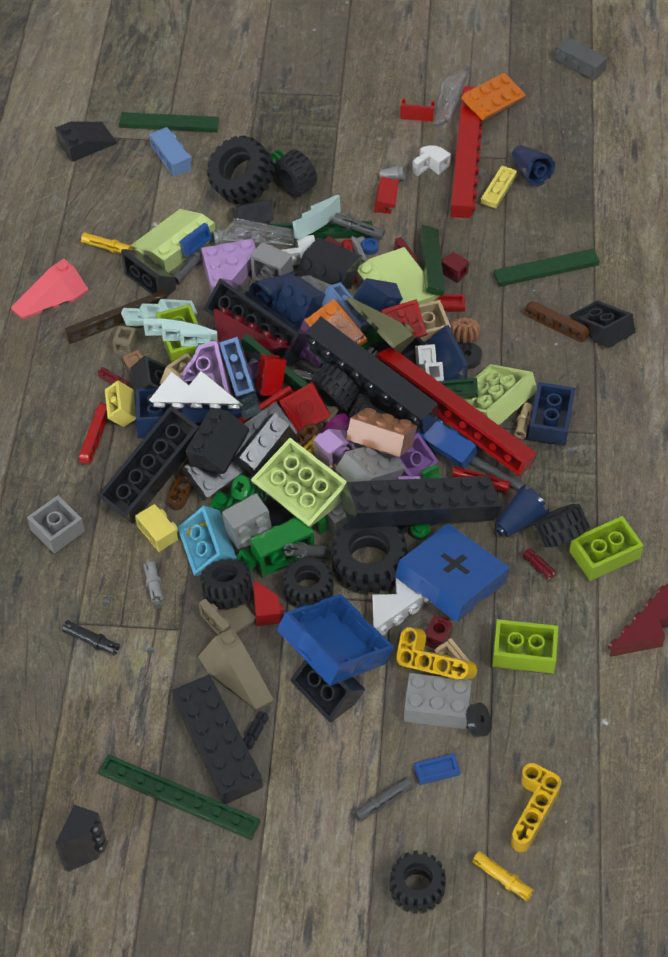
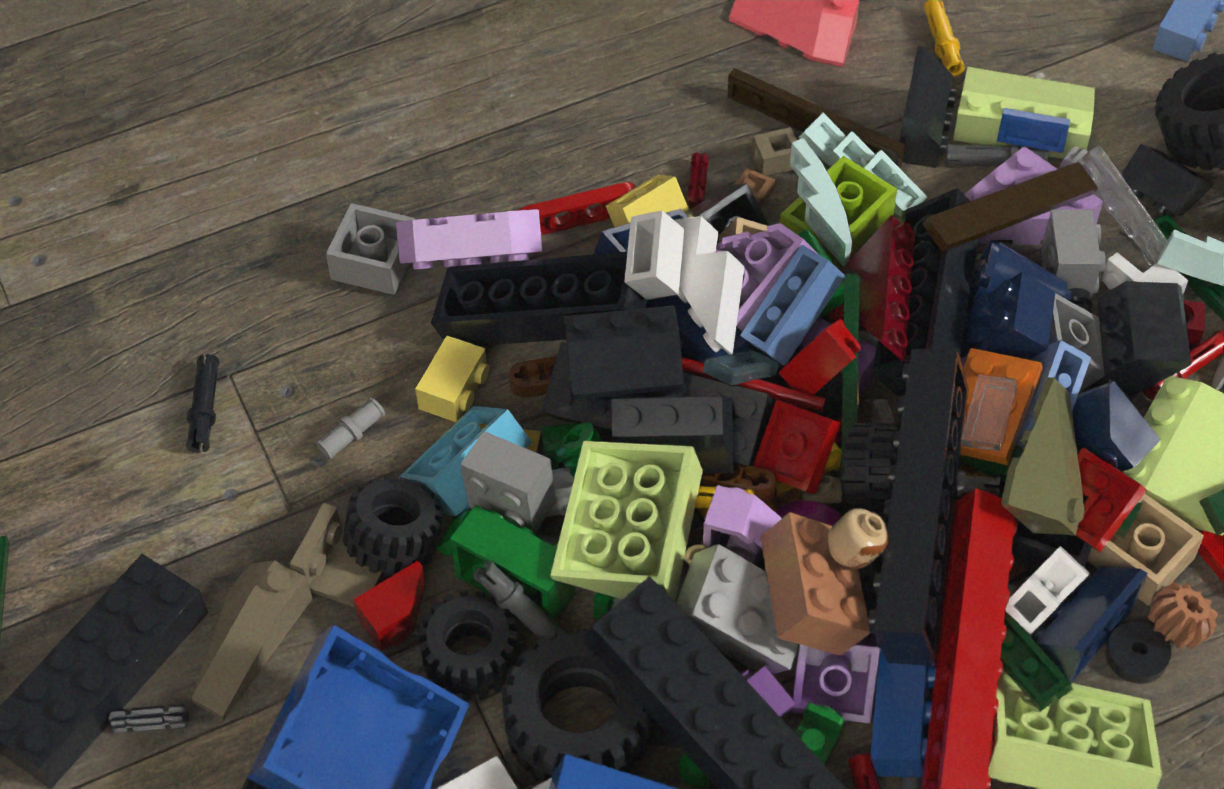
camera: 60 degrees right, 0 degrees up
none -> lavender brick [396,209,542,270]
none -> white piece [624,210,684,300]
none -> tan head [828,508,888,569]
none -> dark brown tile [923,161,1098,252]

